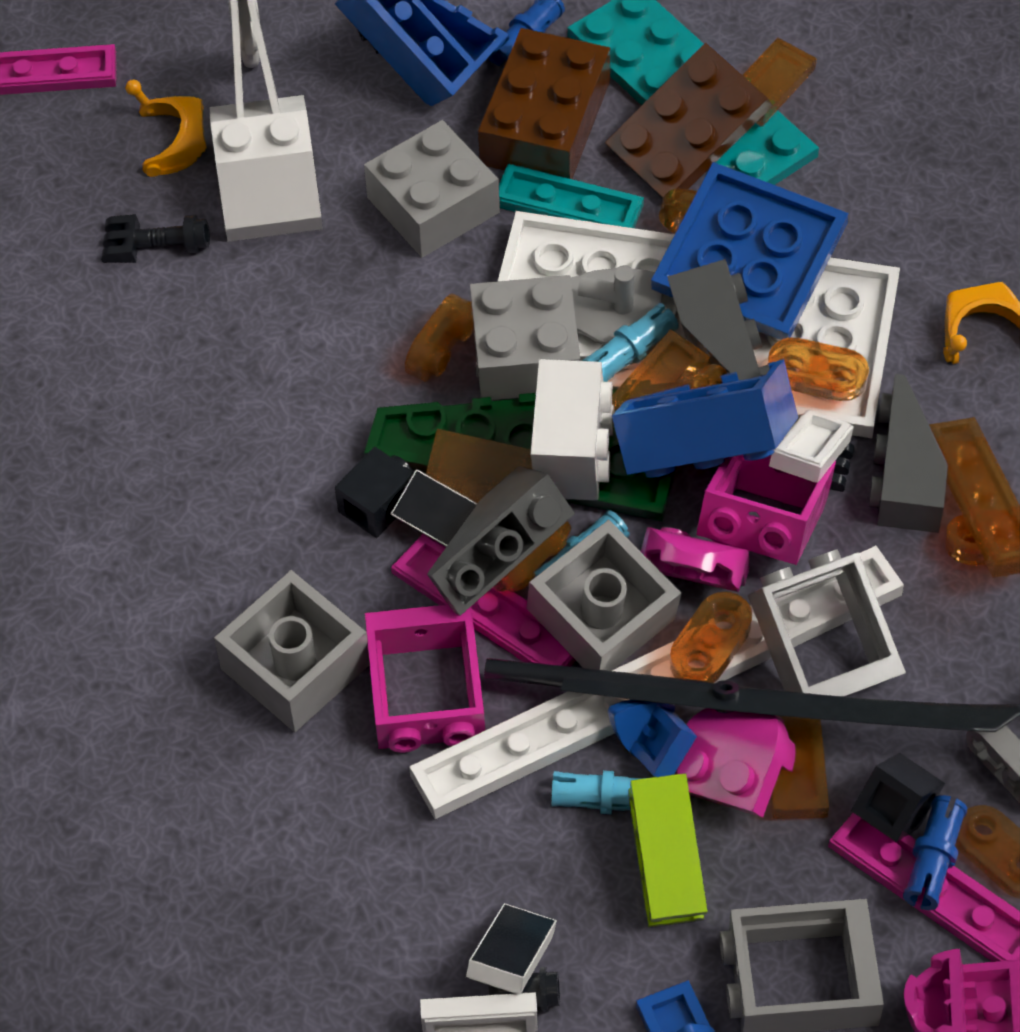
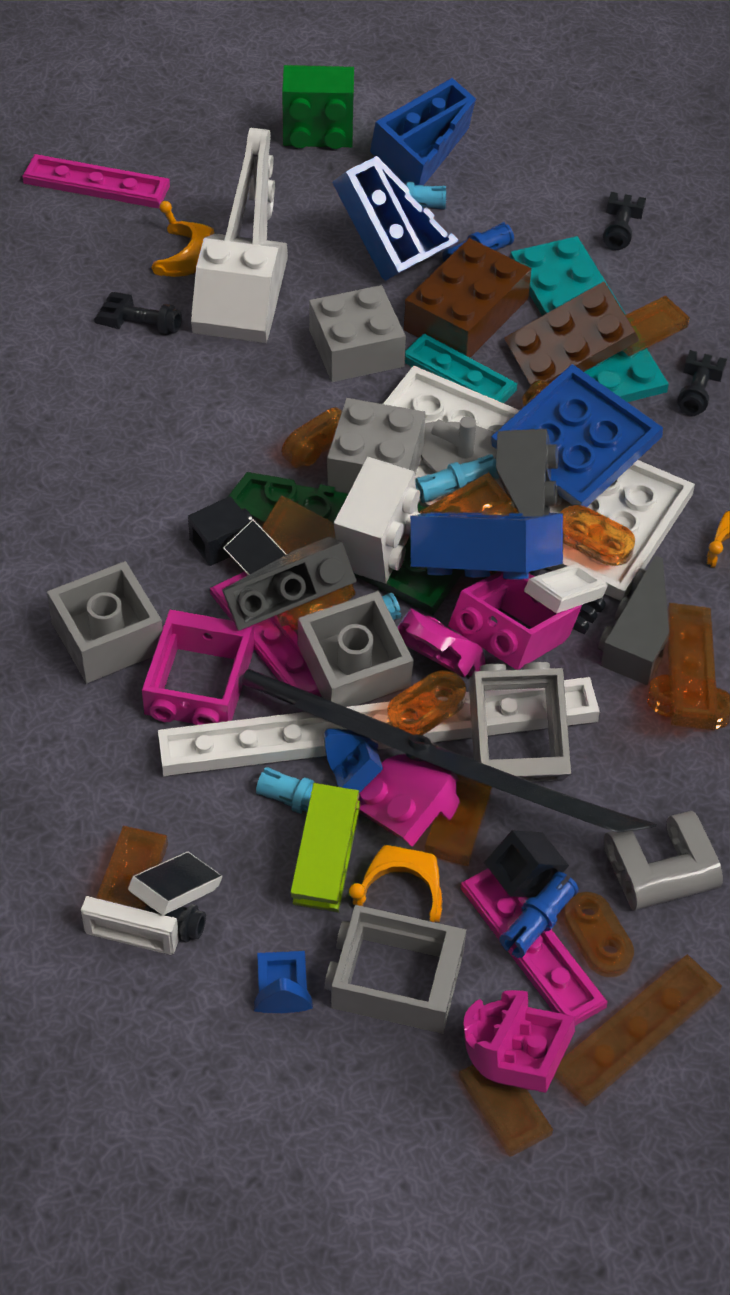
camera: 15 degrees right, 5 degrees down
none -> clear orange plate [96,826,168,910]
none -> light orange helmet [349,845,442,922]
none -> black hinge [677,350,727,416]

